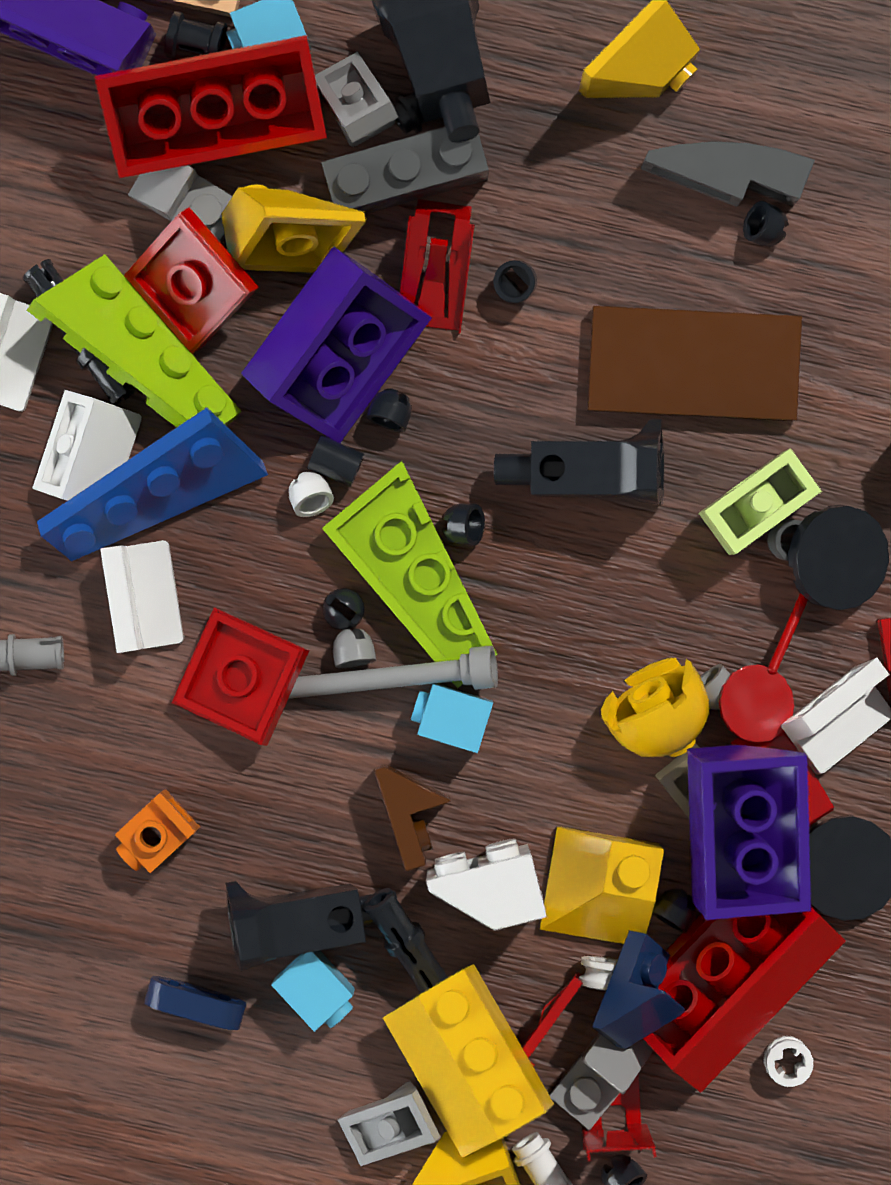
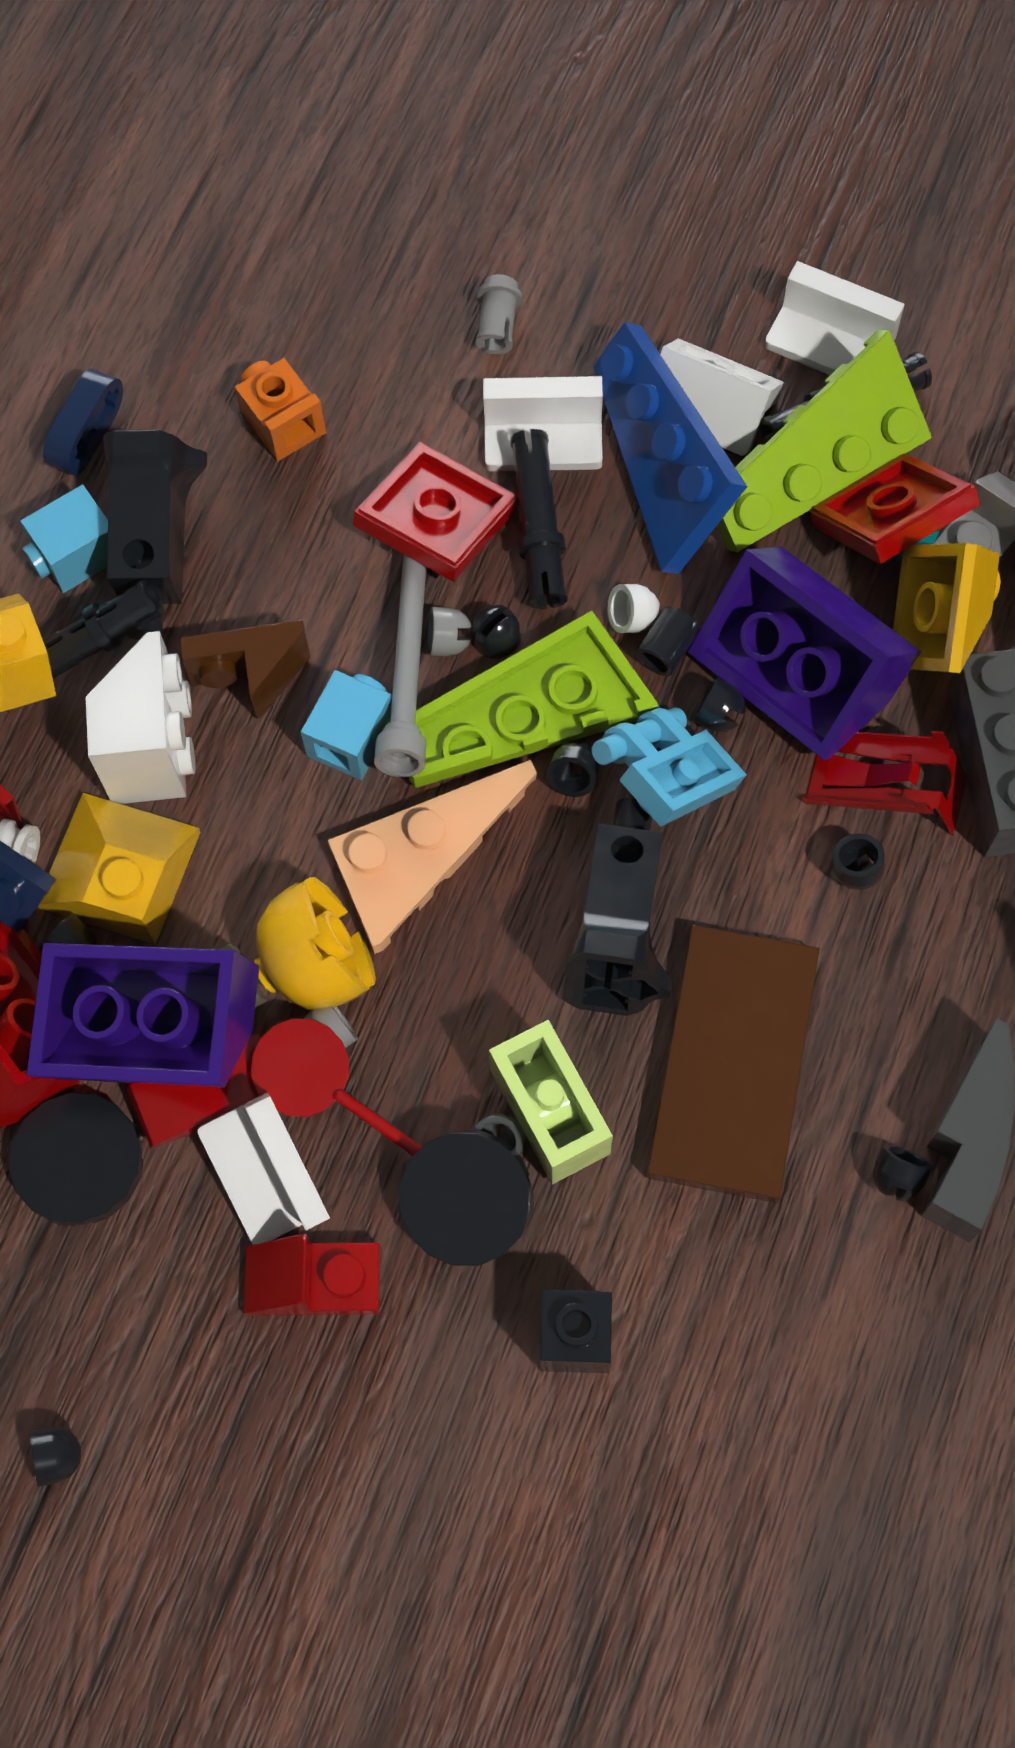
camera: 100 degrees right, 20 degrees down
none -> light nougat wing [328,760,537,954]
none -> black pin [510,429,568,609]
none -> medium azure plate [592,707,747,827]

